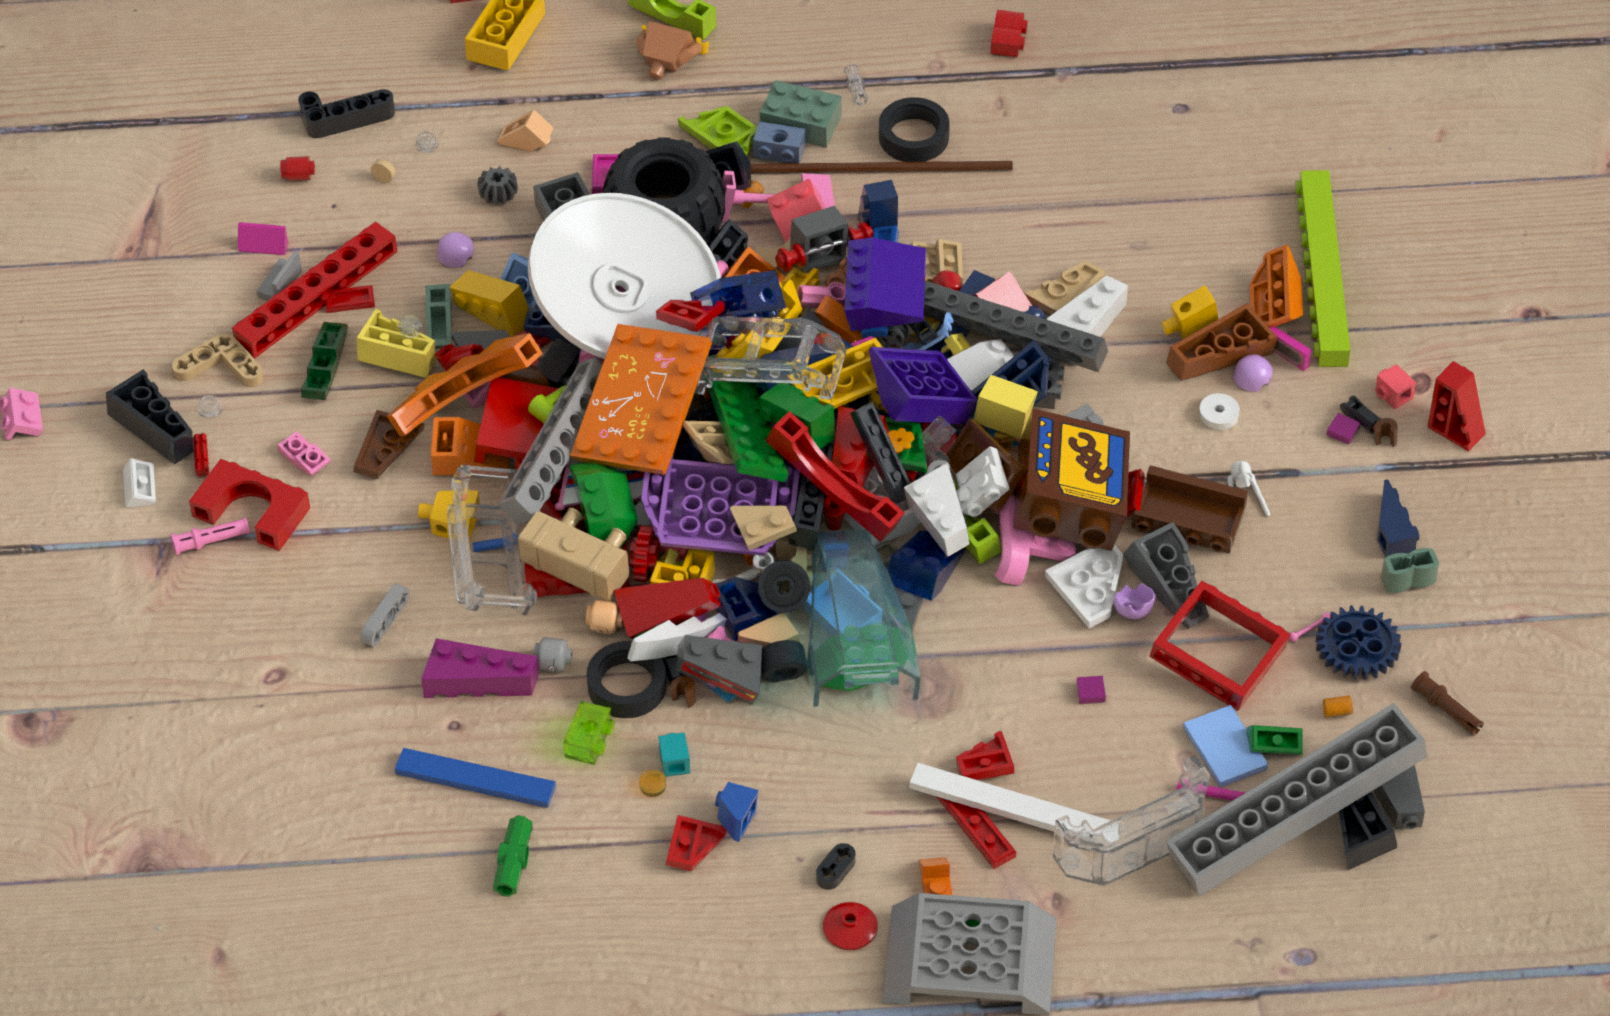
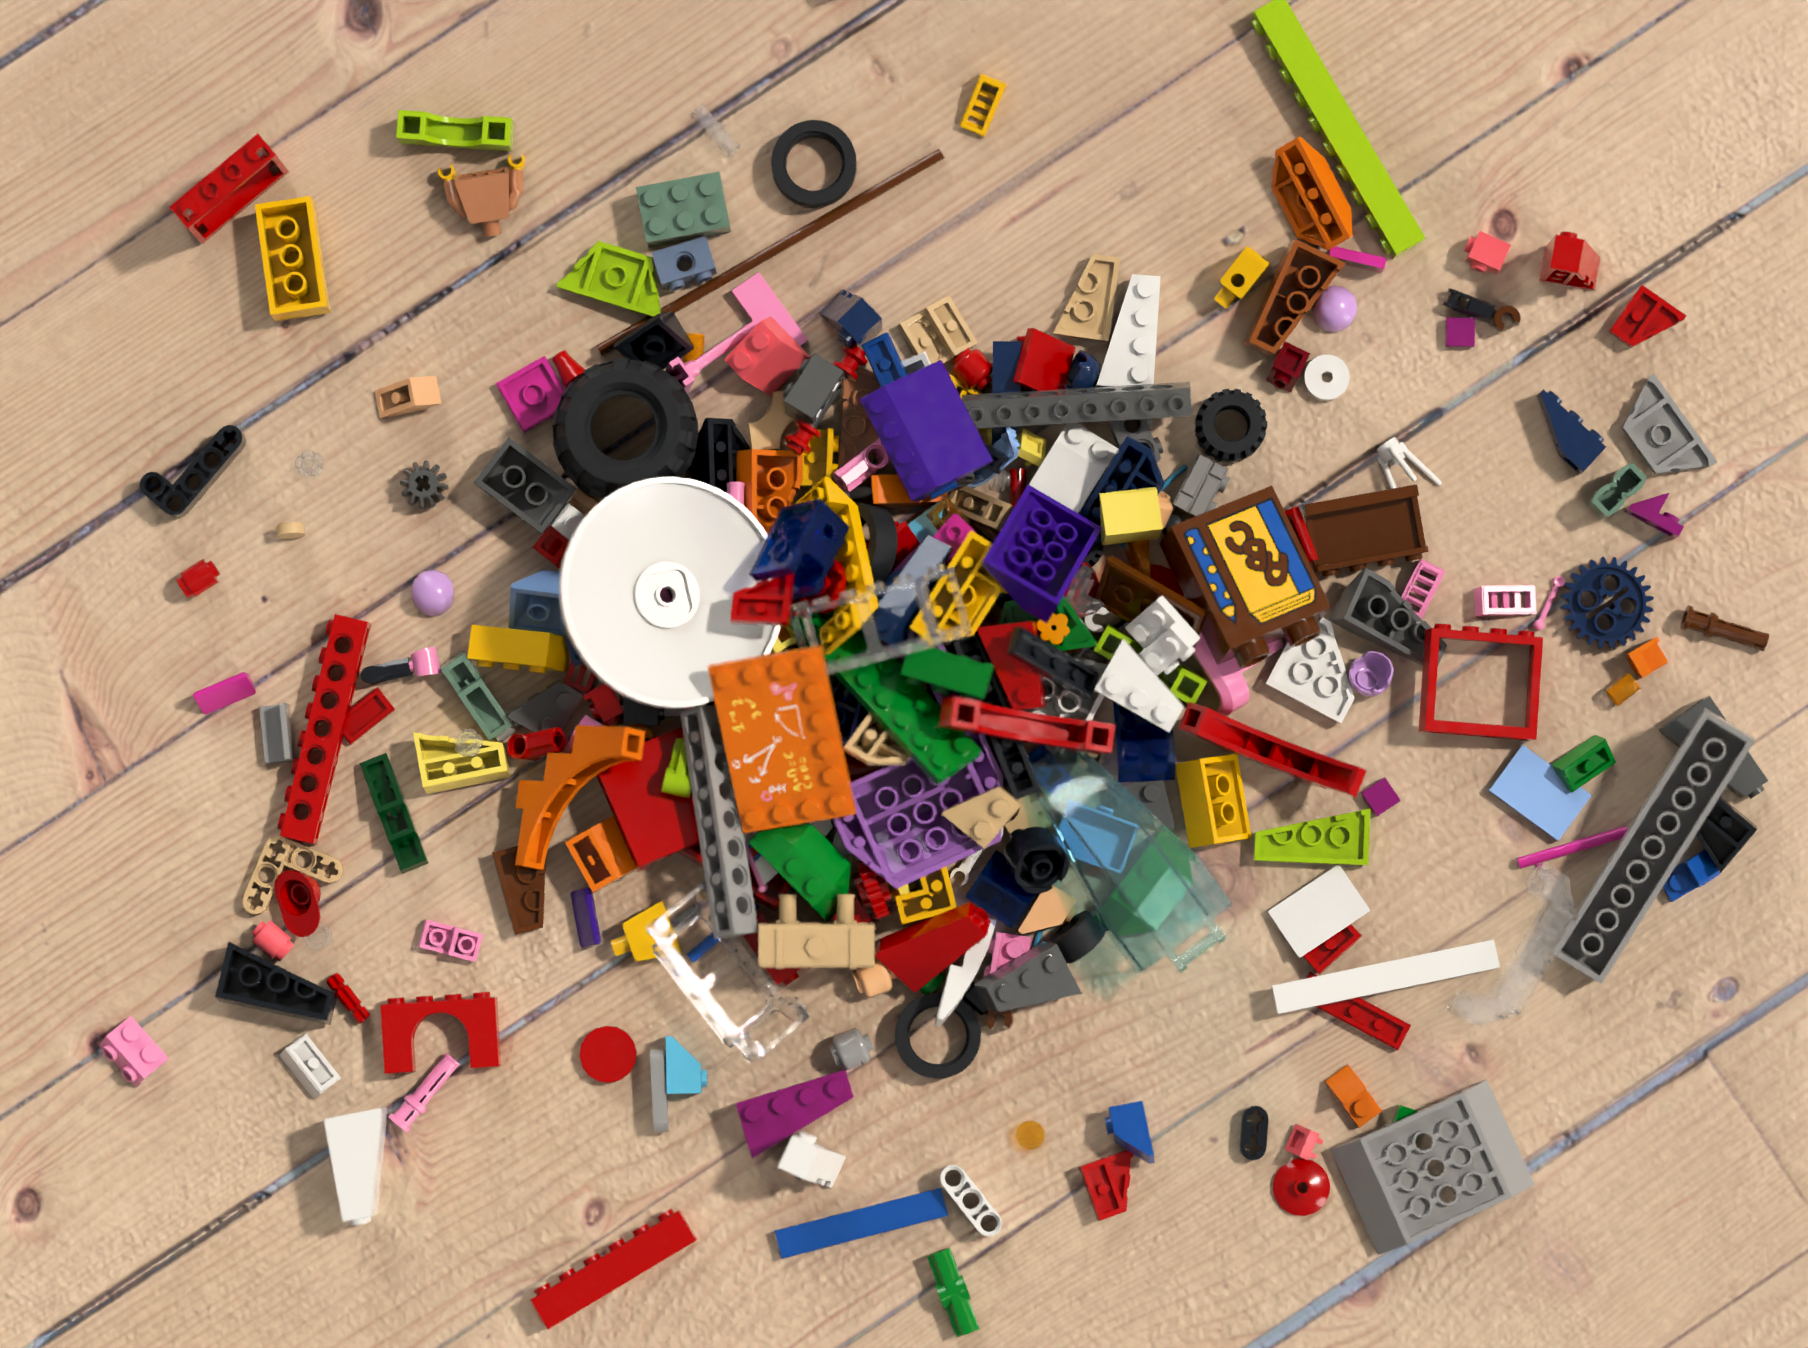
camera: 30 degrees left, 35 degrees up
clear neon green brick [563,701,615,765] -> none
teal brick [658,732,690,777] -> none
none -> coral brick [251,920,295,962]
none -> red piece [274,870,321,937]
none -> white slope [324,1107,388,1226]
none -> piece [361,647,441,684]
none -> red brick [531,1208,697,1329]
none -> dark purple slope [570,888,602,947]
none -> red tile [580,1026,637,1083]
none -> medium azure slope [666,1036,708,1094]
none -> white wedge [778,1131,846,1188]
none -> white beam [940,1164,1002,1236]
none -> yellow slope [959,73,1007,137]
none -> yellow slope [1175,754,1252,848]
none -> red arch [1178,702,1367,797]
none -> black tyre [1194,388,1267,463]
none -> lime wing [1254,808,1371,865]
none -> dark red bracket [1266,341,1310,392]
none -> white sticker [1268,864,1370,958]
none -> coral tile [1284,1123,1323,1160]
none -> bright pink slope [1401,559,1445,619]
none -> slope [1474,585,1536,616]
none -> red wing [1608,285,1686,348]
none -> light grey wing [1621,373,1717,474]
none -> orange panel [1624,637,1668,680]
none -> magenta slope [1625,493,1684,539]
none -> blue slope [1662,850,1720,902]

